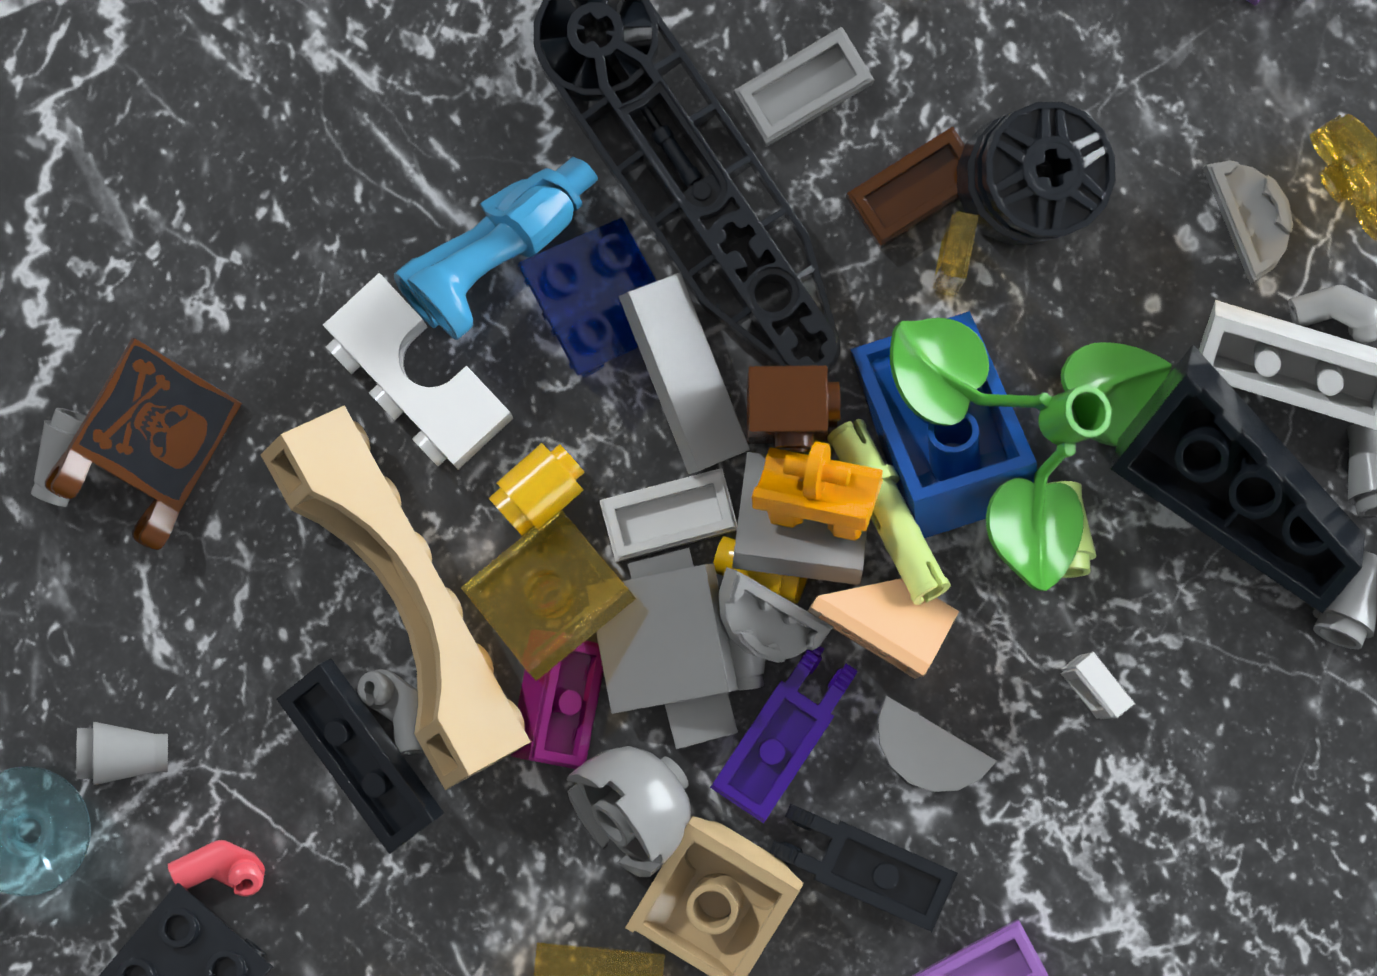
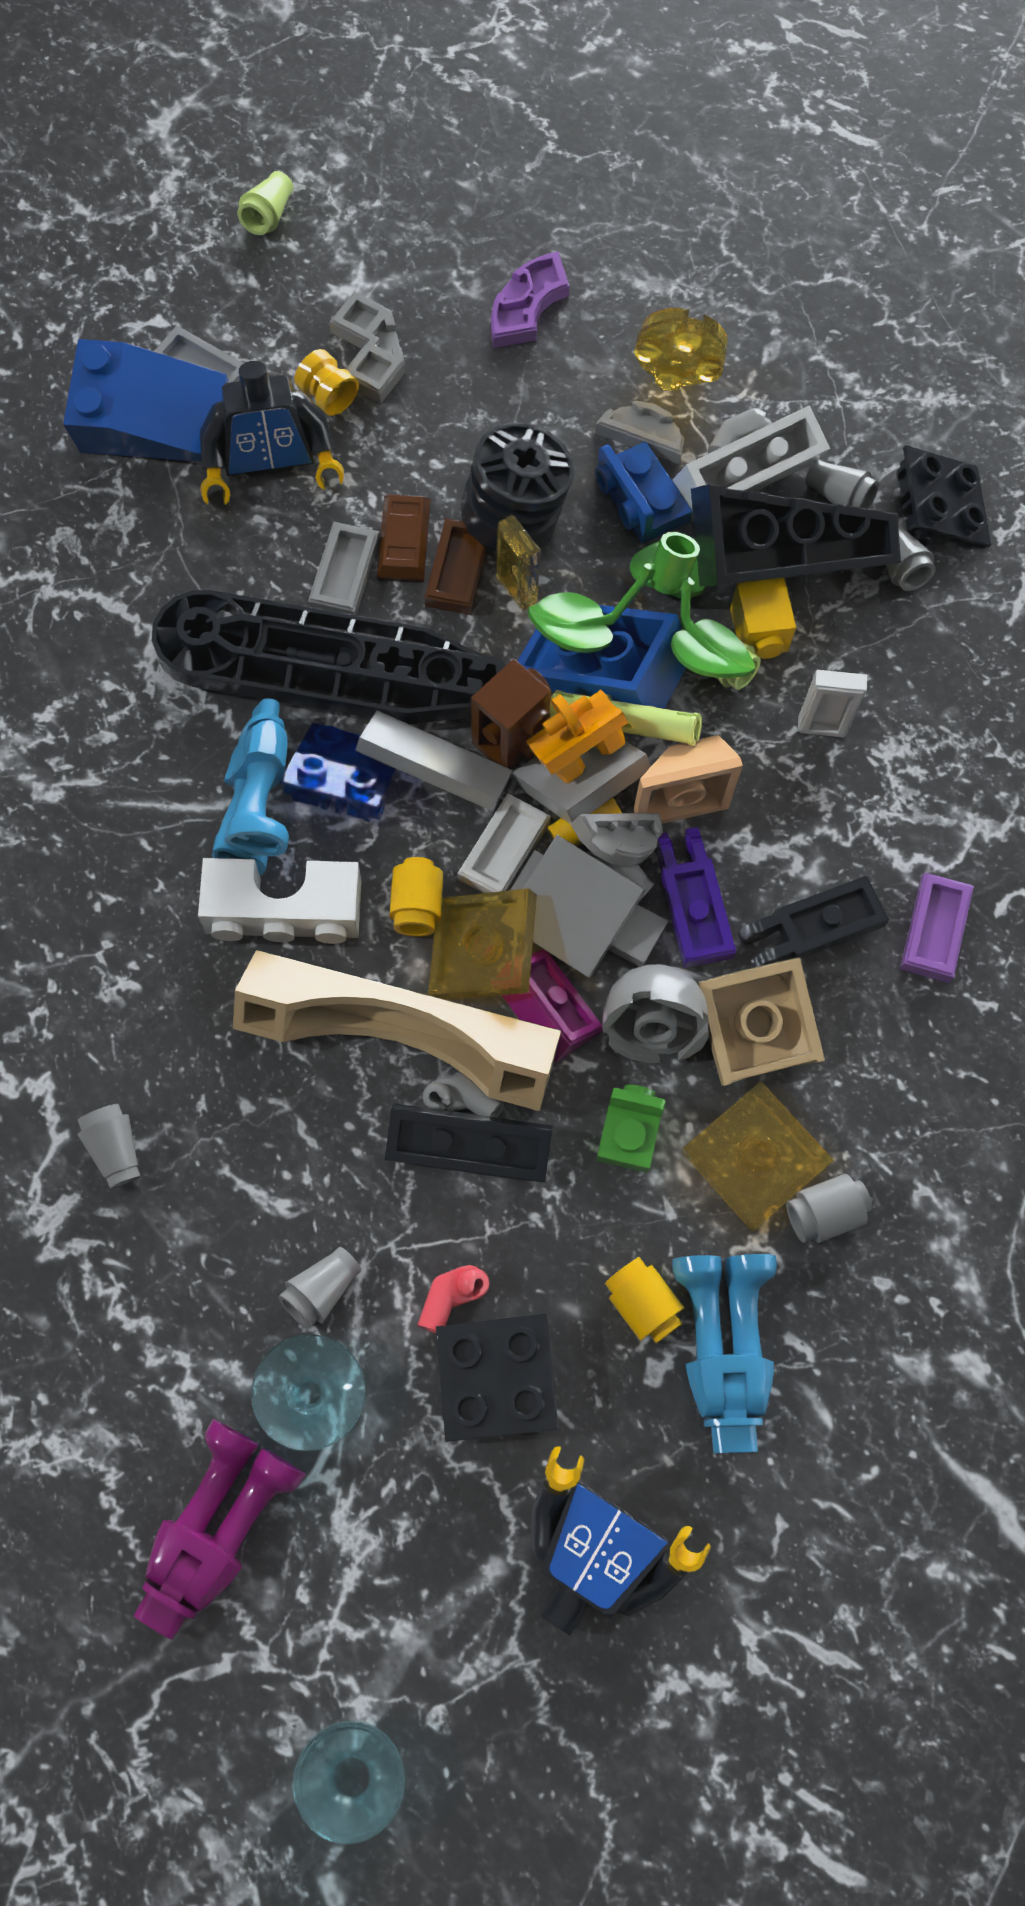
camera: 50 degrees left, 15 degrees down
flag [45,338,242,550] -> none
light grey tile [877,696,997,792] -> none
none -> reddish brown tile [377,494,431,582]
none -> blue bracket [594,441,692,544]
none -> bright green bracket [596,1085,666,1173]
none -> yellow brick [730,577,796,659]

